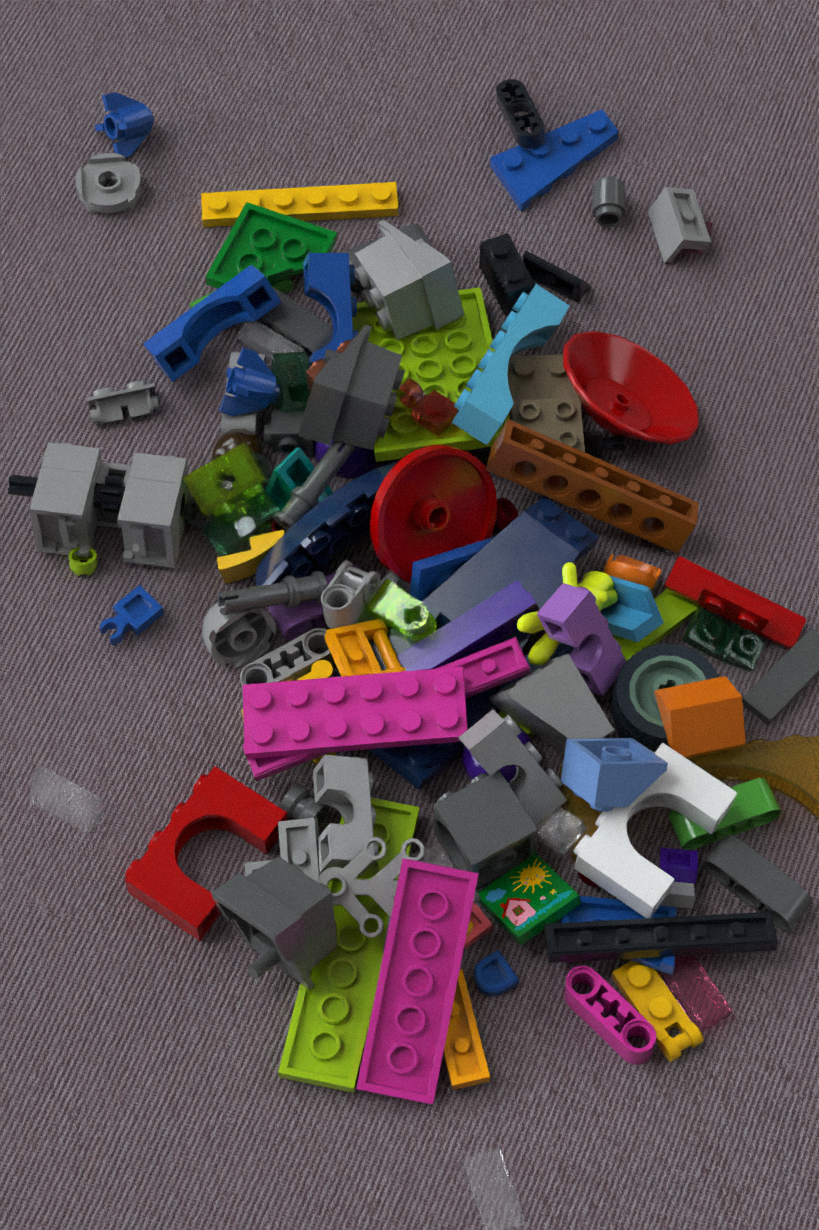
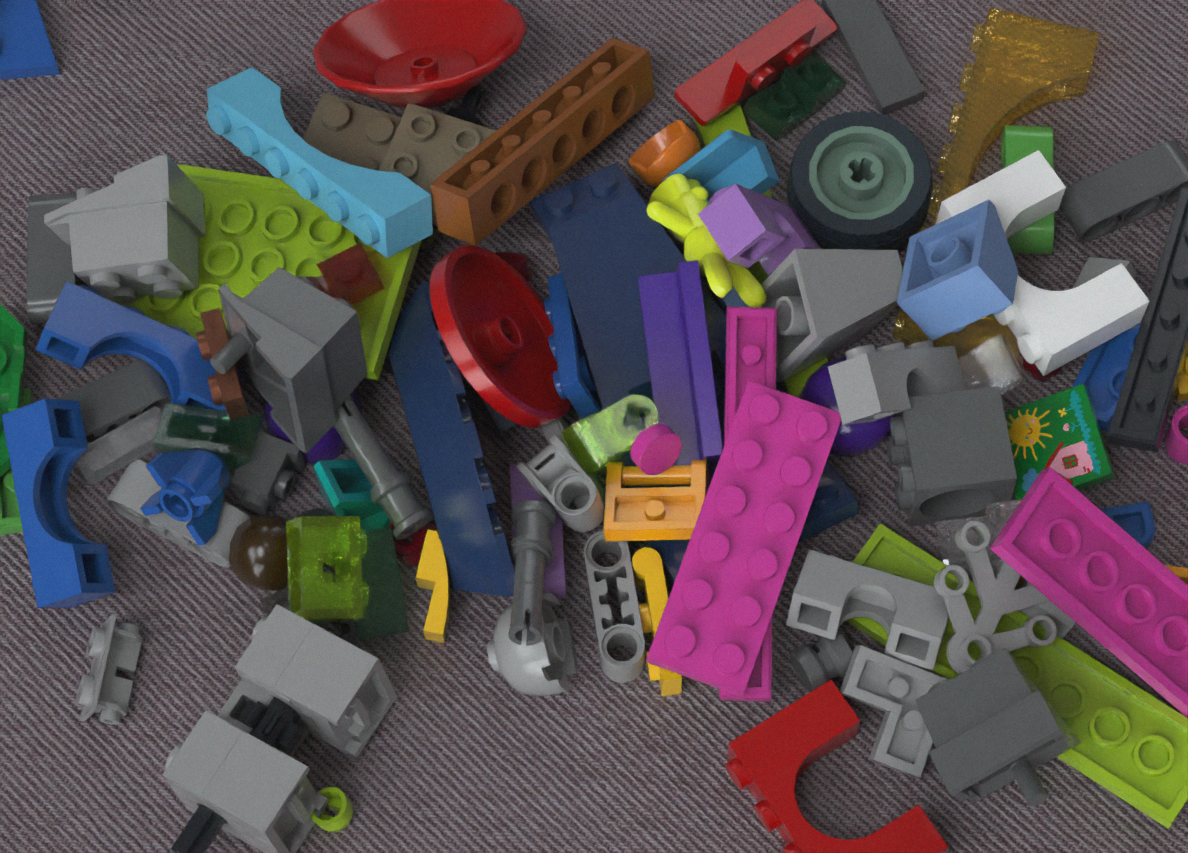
camera: 65 degrees left, 5 degrees up
blue plate [99,585,164,645] -> none
black brick [479,234,535,316] -> none
black slope [523,251,590,302] -> none
orange slope [654,676,746,758] -> none
dark purple tile [659,847,698,884] -> none
none -> dark pink tile [630,424,682,475]

